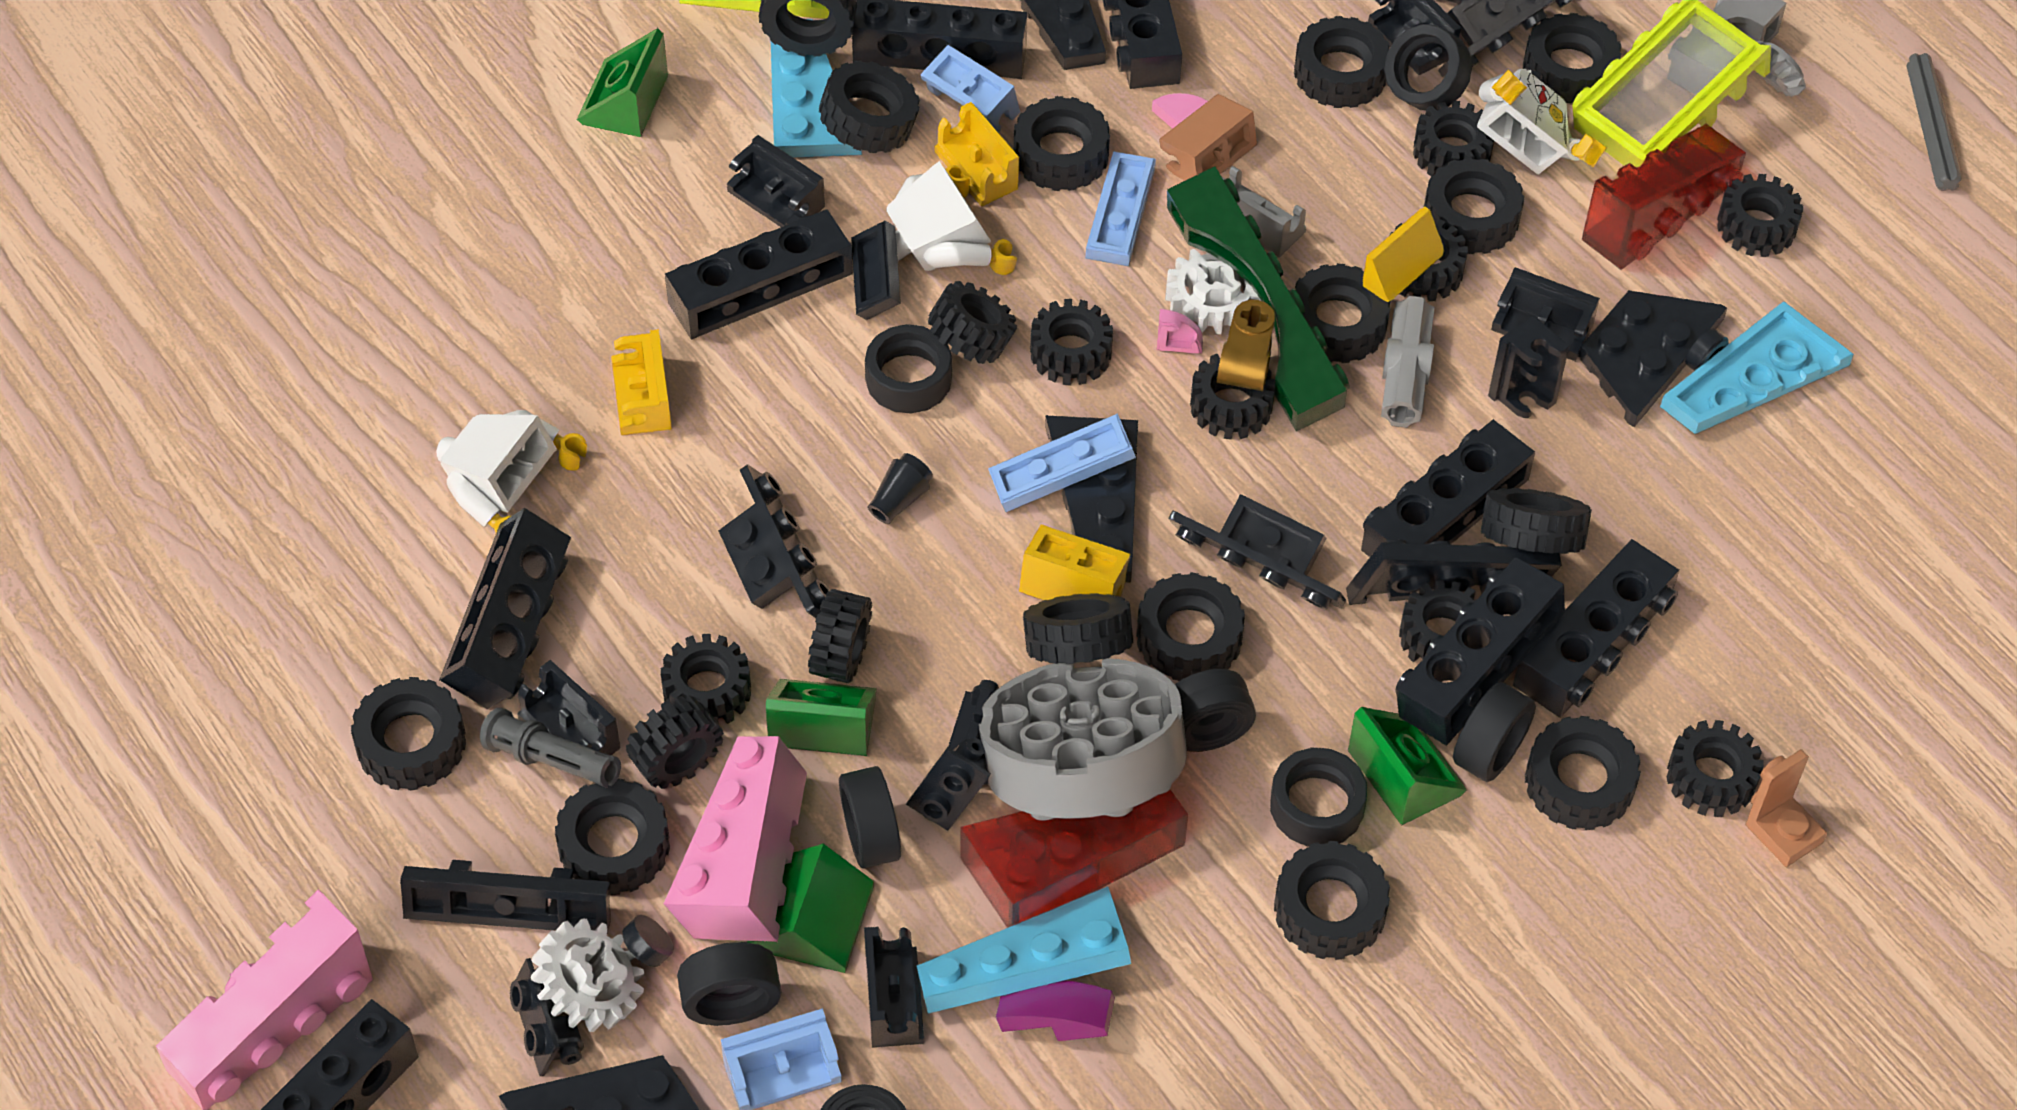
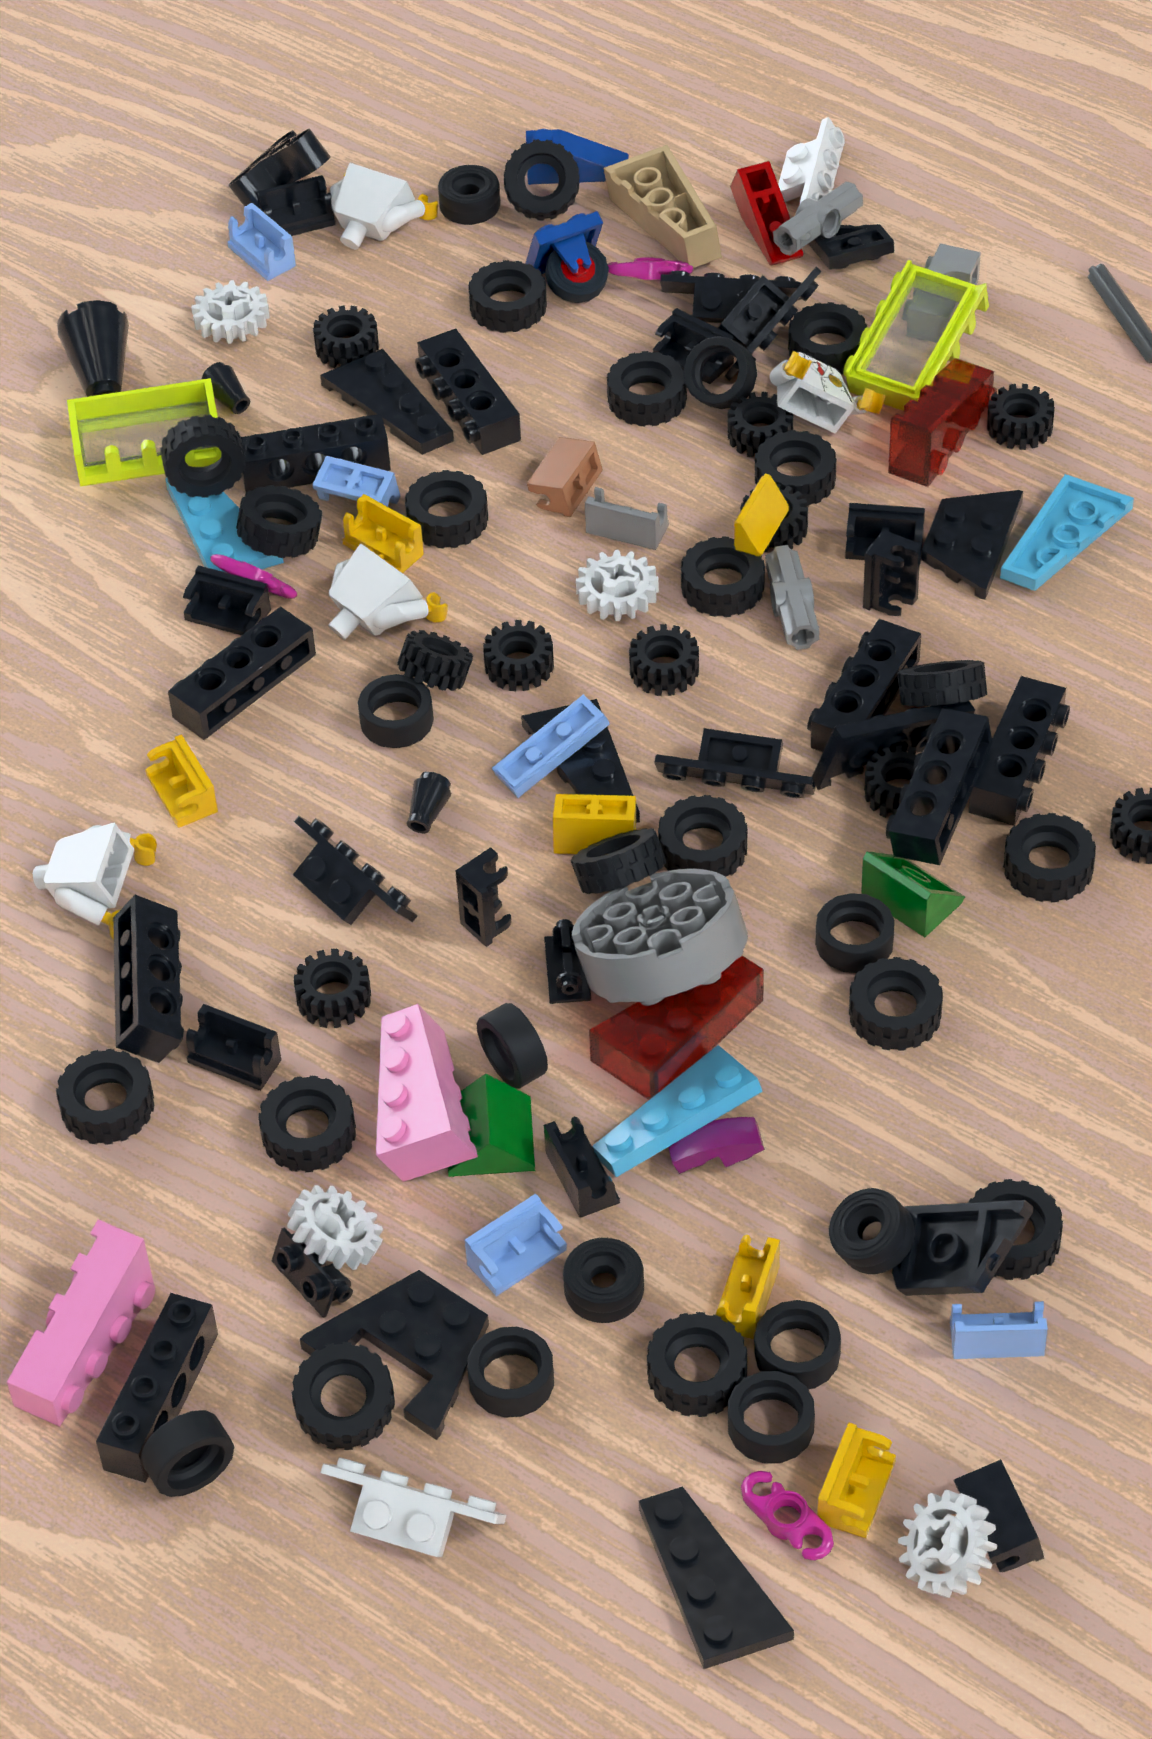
camera: 15 degrees left, 5 degrees down
black hinge [400,860,611,934] -> none
dark grey pin [480,708,621,788] -> none
green slope [576,28,668,137] -> none
black tile [622,915,674,967] -> none
black tyre [626,696,724,789] -> none
black tyre [677,942,782,1026] -> none
green slope [765,679,877,756] -> none
black tyre [808,589,873,684] -> none
black tile [851,221,901,320] -> none
black hinge [906,738,991,831] -> none
light blue tile [1085,151,1156,266] -> none
bright pink tile [1152,93,1208,129] -> none
bright pink tile [1157,309,1203,353] -> none
dark green arch [1167,166,1350,432] -> none
black tyre [1175,669,1256,752] -> none
pearl gold piece [1217,299,1275,391] -> none
black tyre [1453,682,1536,782] -> none
black tile [1685,328,1729,371] -> none
light grey gear [1756,41,1806,97] -> none
none -> dark pink piece [210,554,297,599]
none -> black hinge [455,847,512,947]

